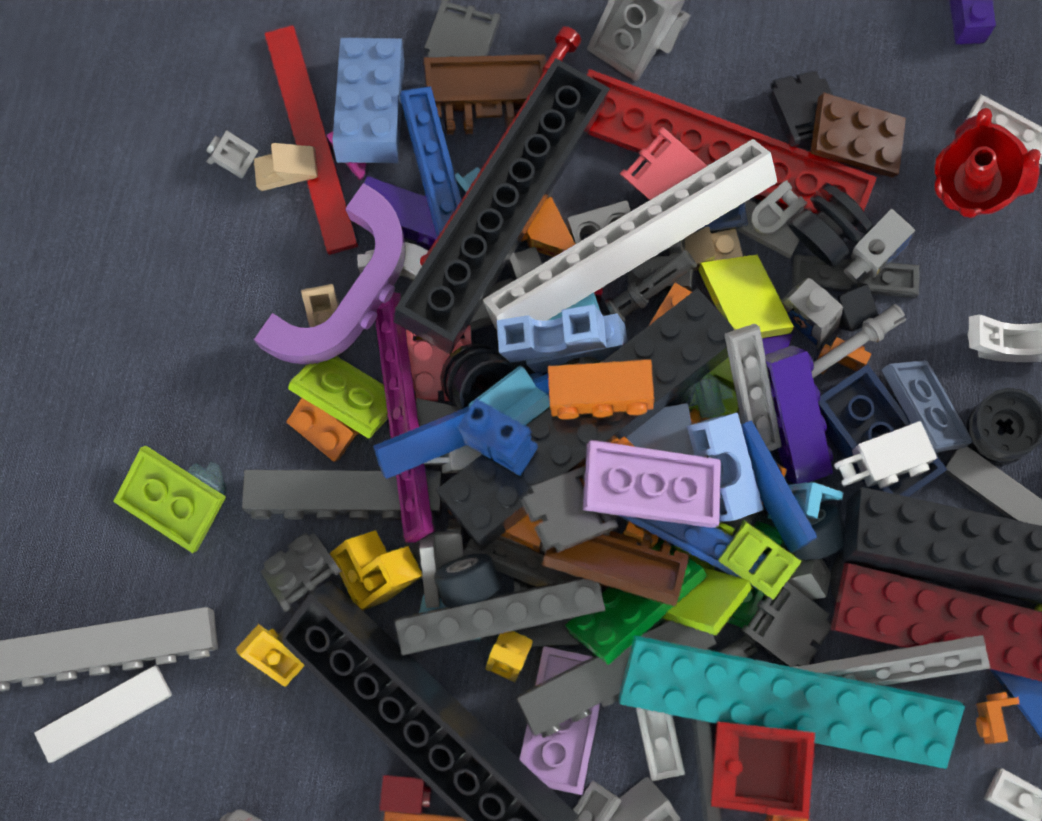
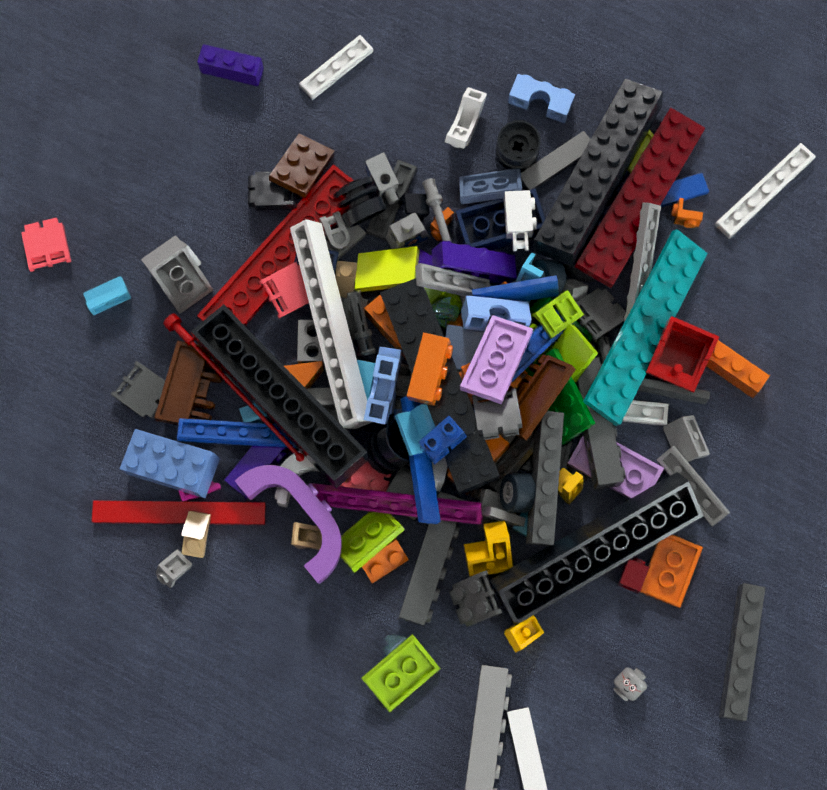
camera: 70 degrees left, 0 degrees up
red piece [935,108,1041,218] -> none

